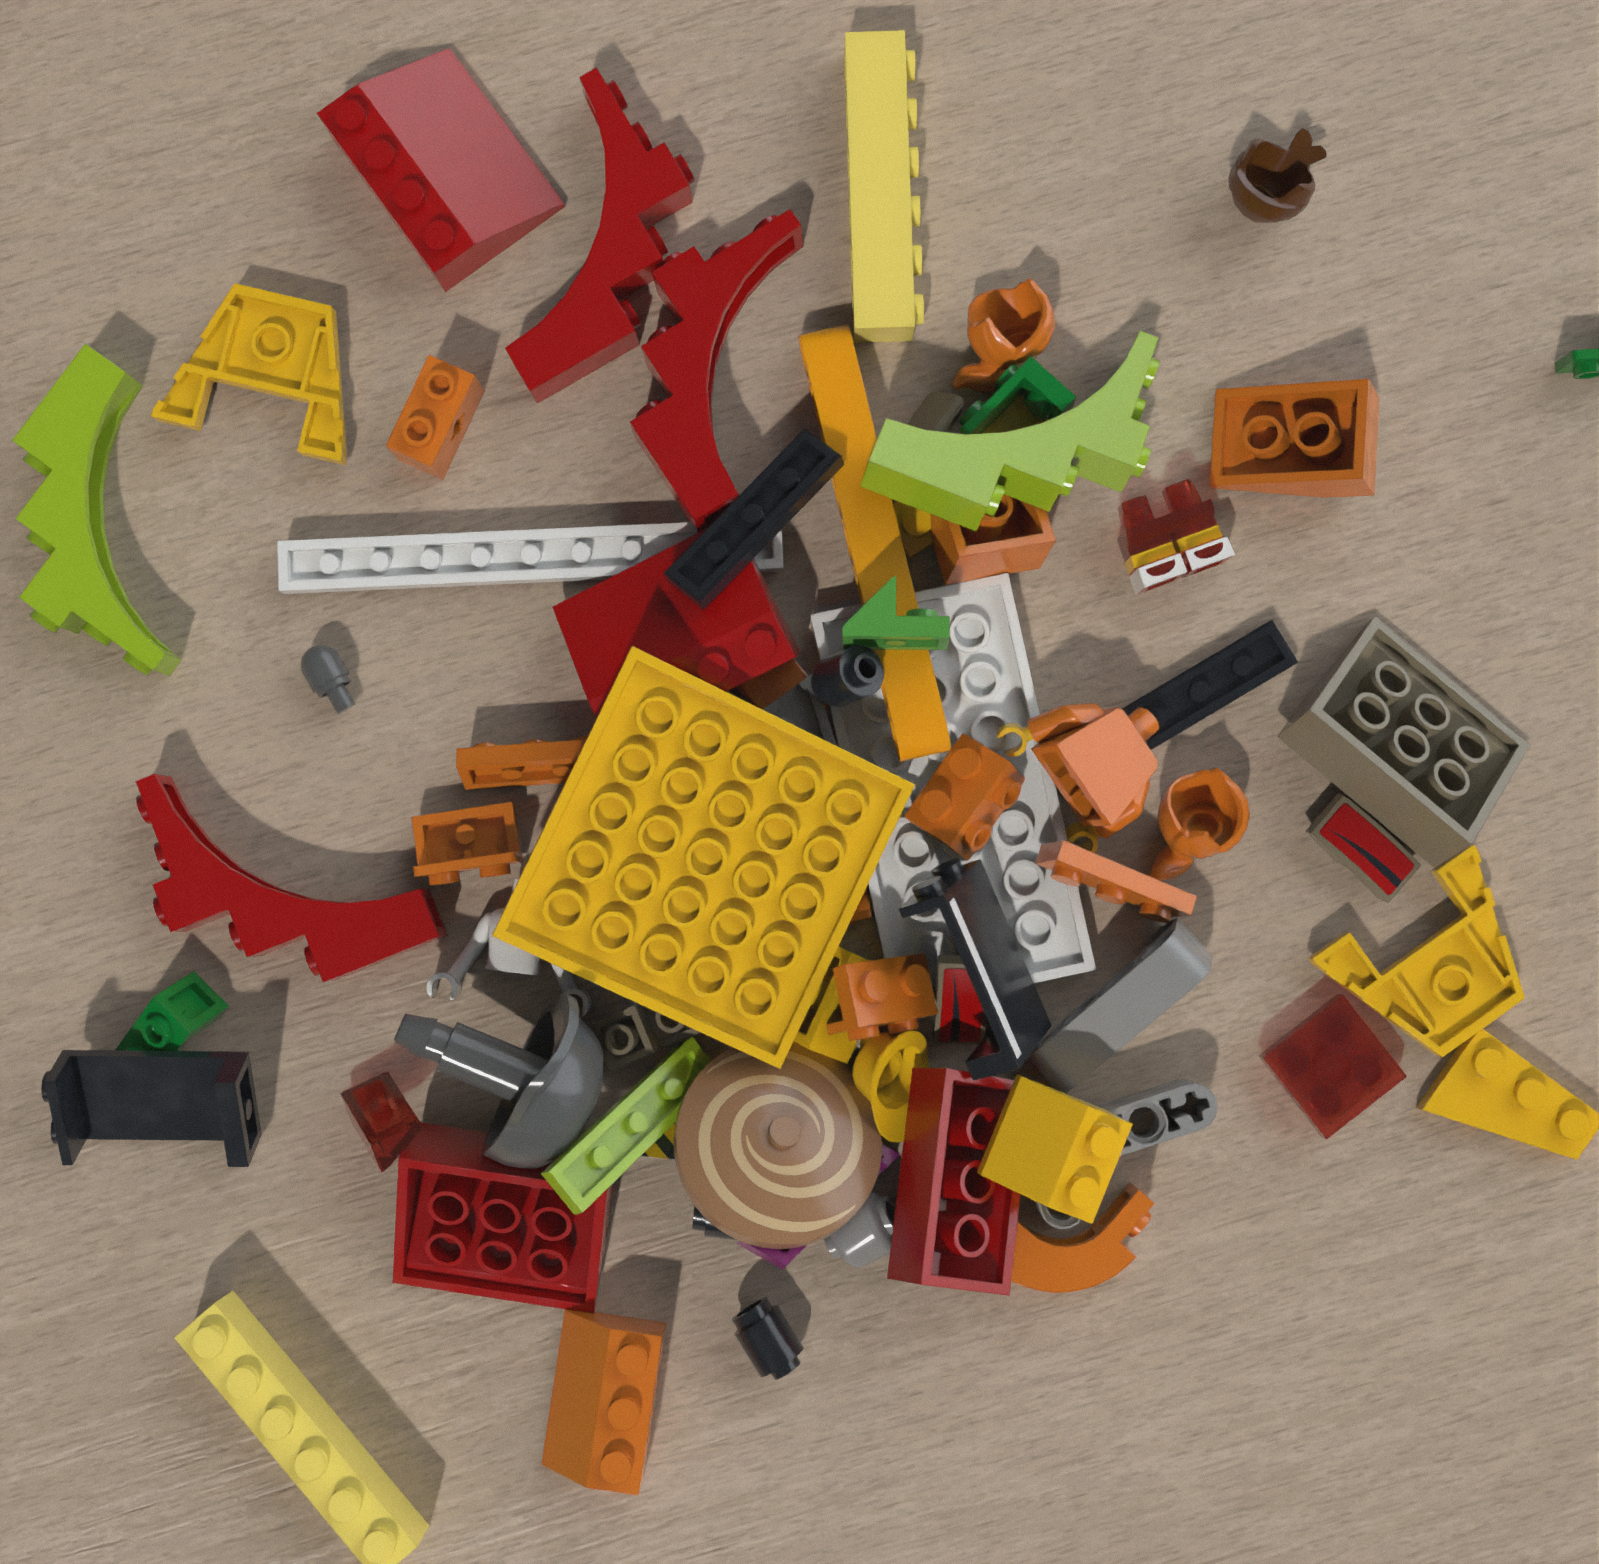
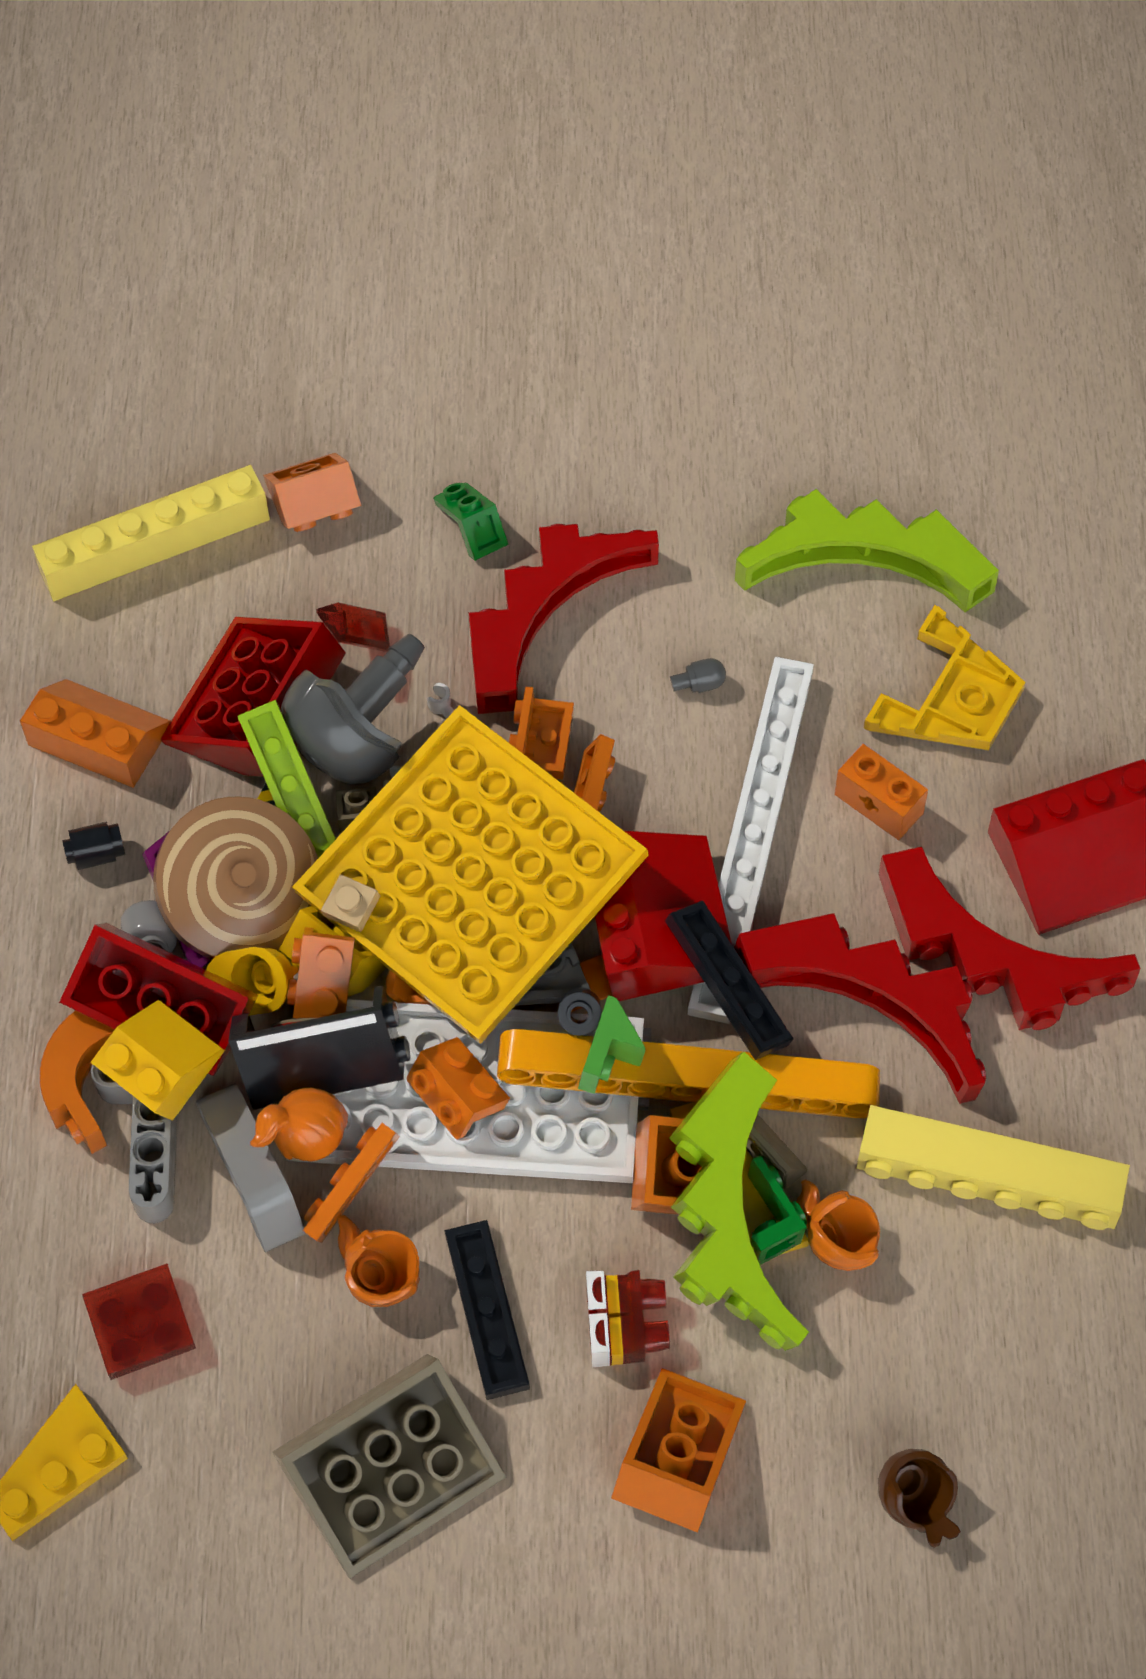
camera: 105 degrees right, 25 degrees down
black panel [41,1050,262,1167] -> none
orange torso [996,703,1159,853] -> none
slope [1306,793,1421,903] -> none
yellow wing [1308,844,1525,1057] -> none
none -> orange hair [250,1087,348,1162]
none -> orange slope [263,453,361,532]
none -> tan plate [321,874,380,933]

